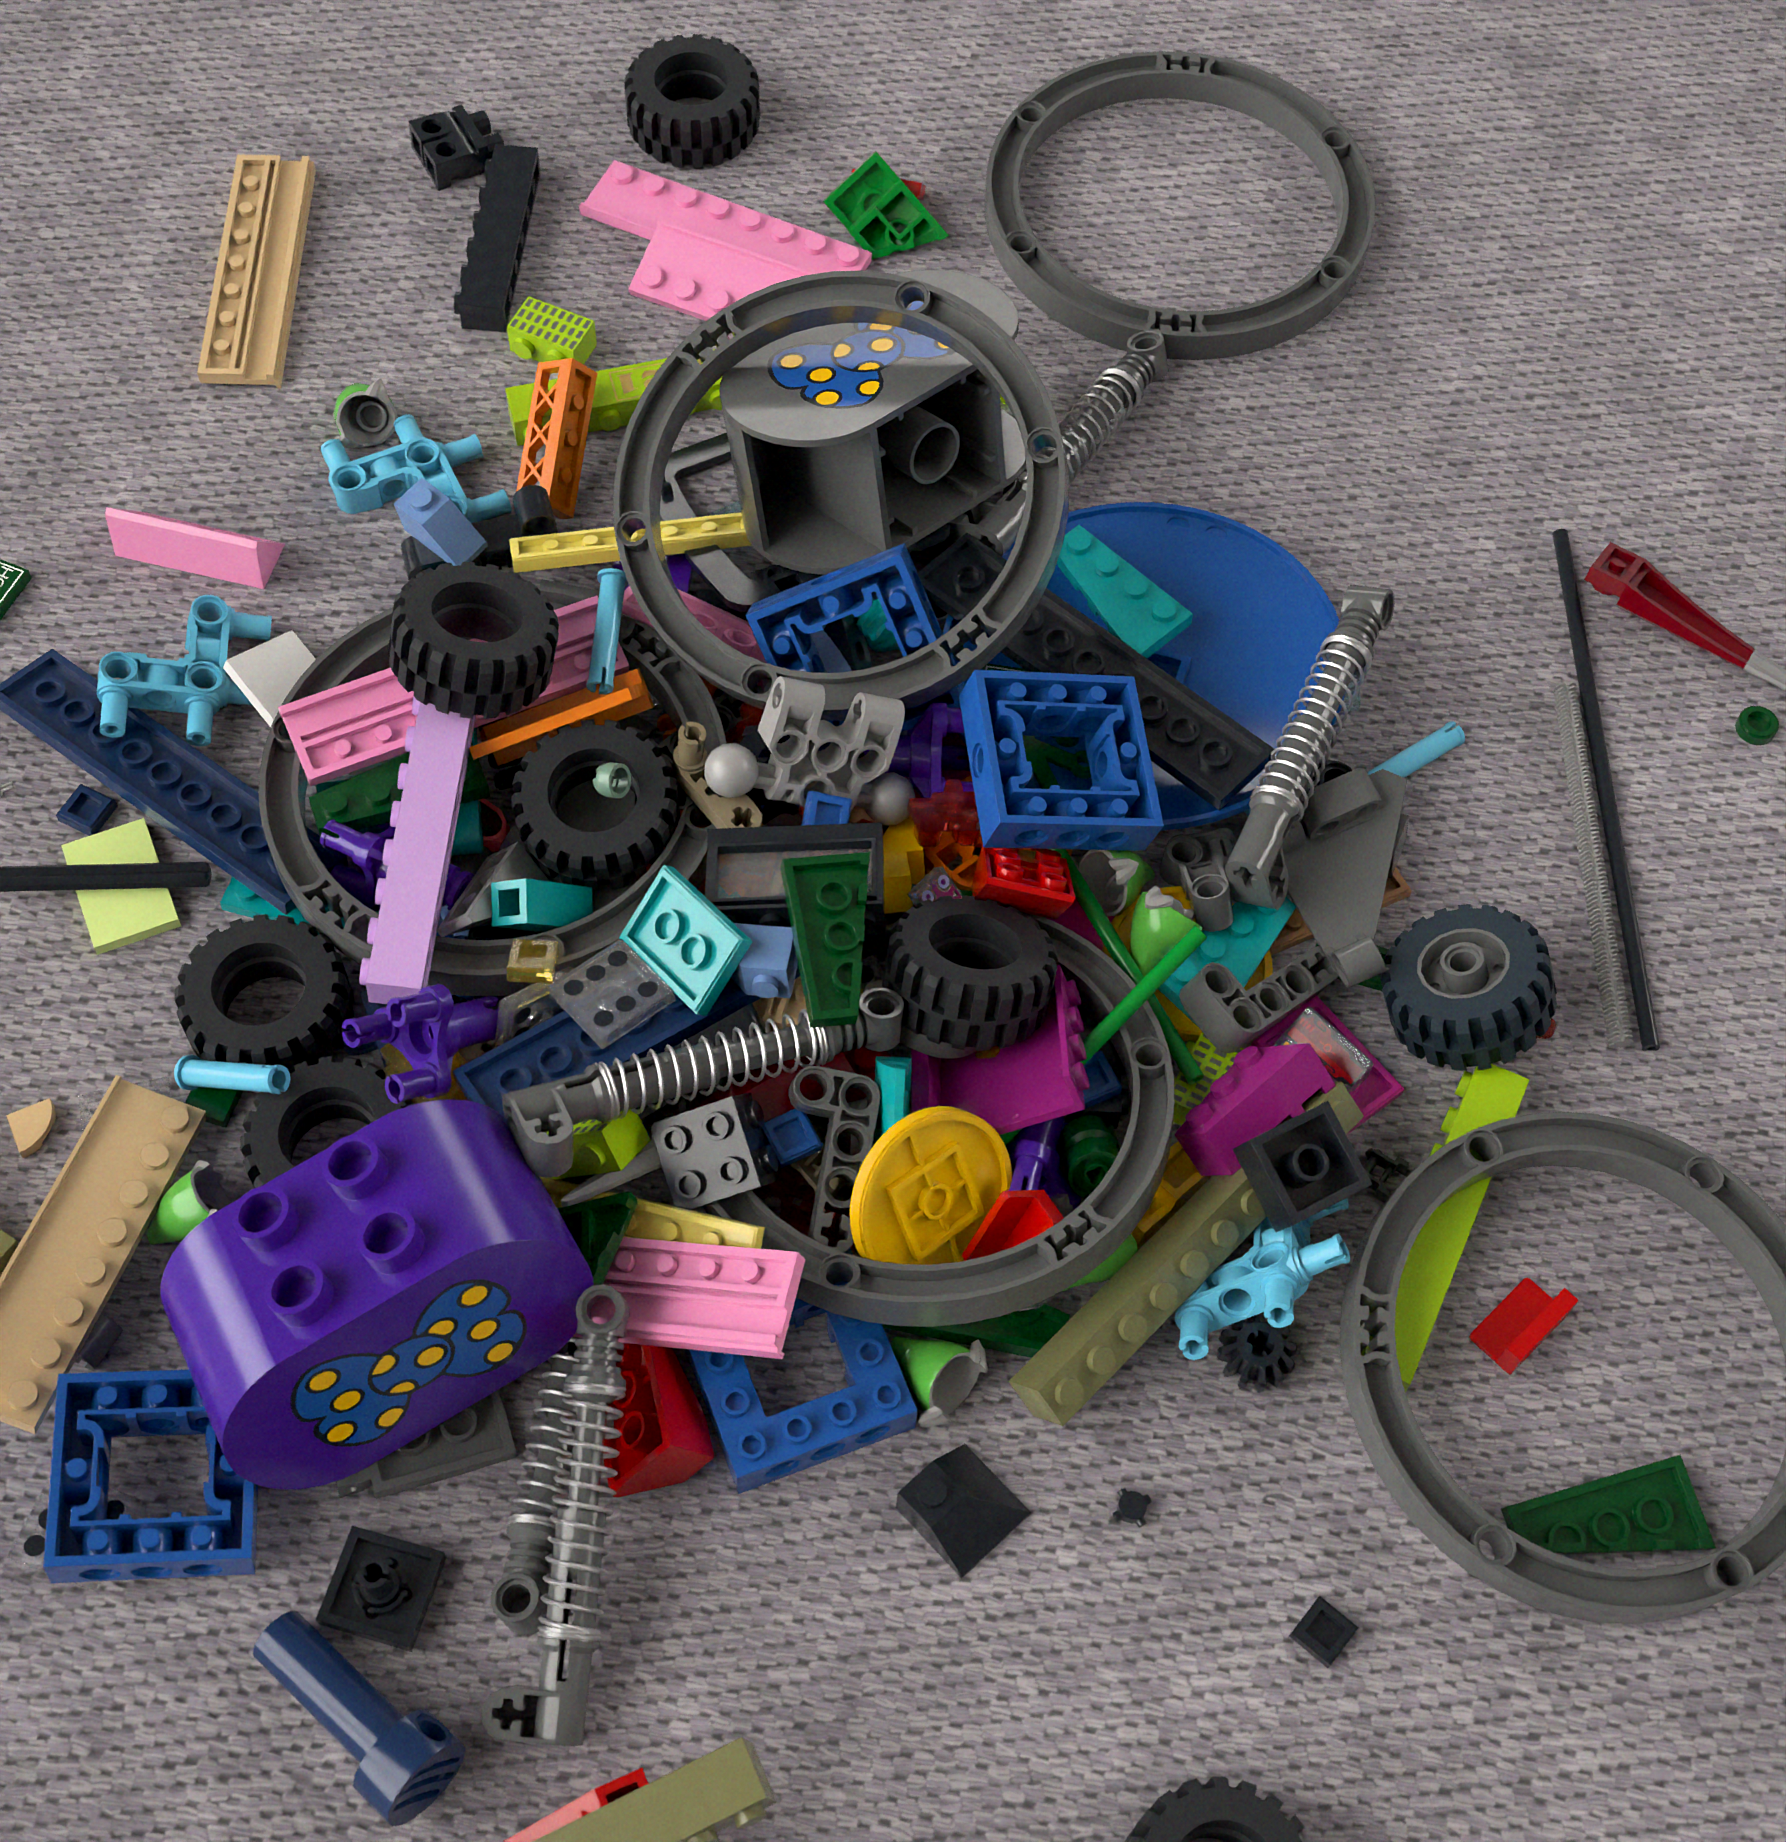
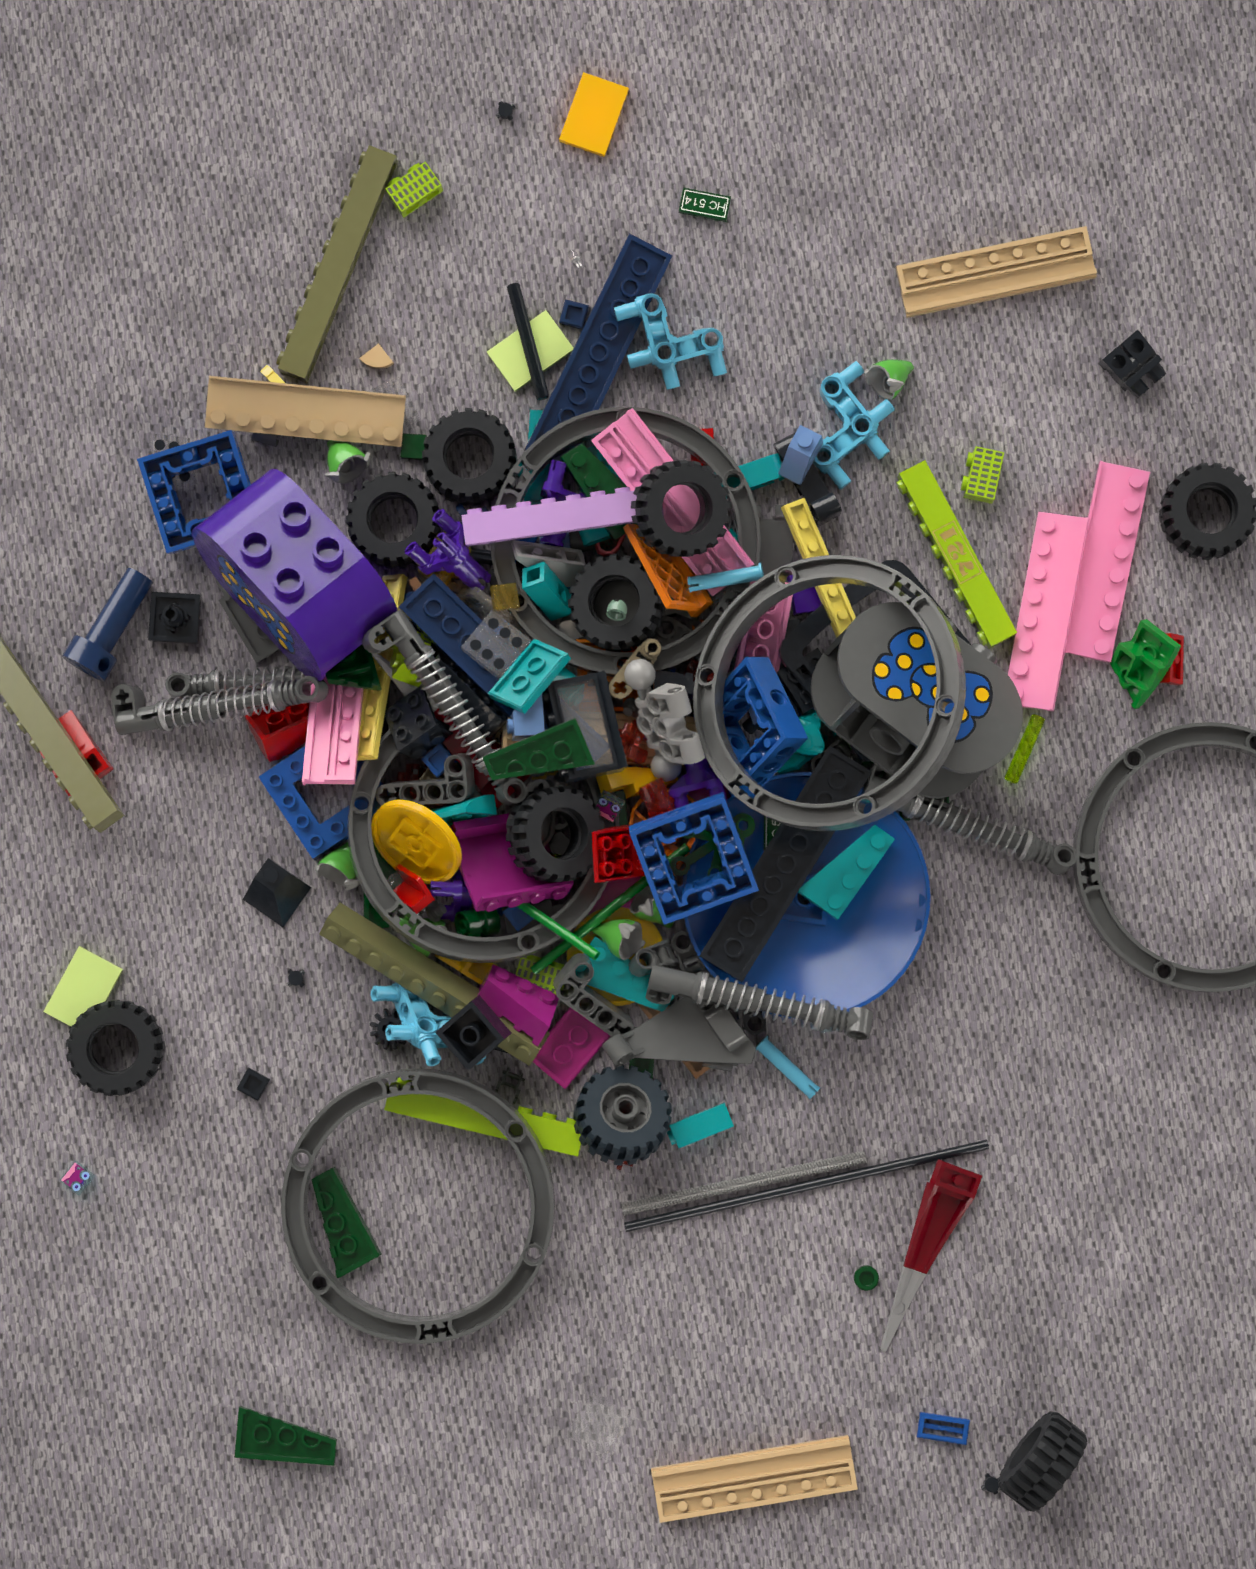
camera: 85 degrees right, 25 degrees up
bright pink slope [105,507,285,589] -> none
medium azure pin [174,1055,290,1095] -> none
white tile [223,630,316,727] -> none
black brick [454,144,541,333] -> none
orange fence [513,358,597,519] -> none
blue tile [802,791,852,825] -> none
slope [1274,1006,1373,1093] -> none
red panel [1469,1278,1579,1375] -> none
none -> teal brick [667,1103,734,1148]

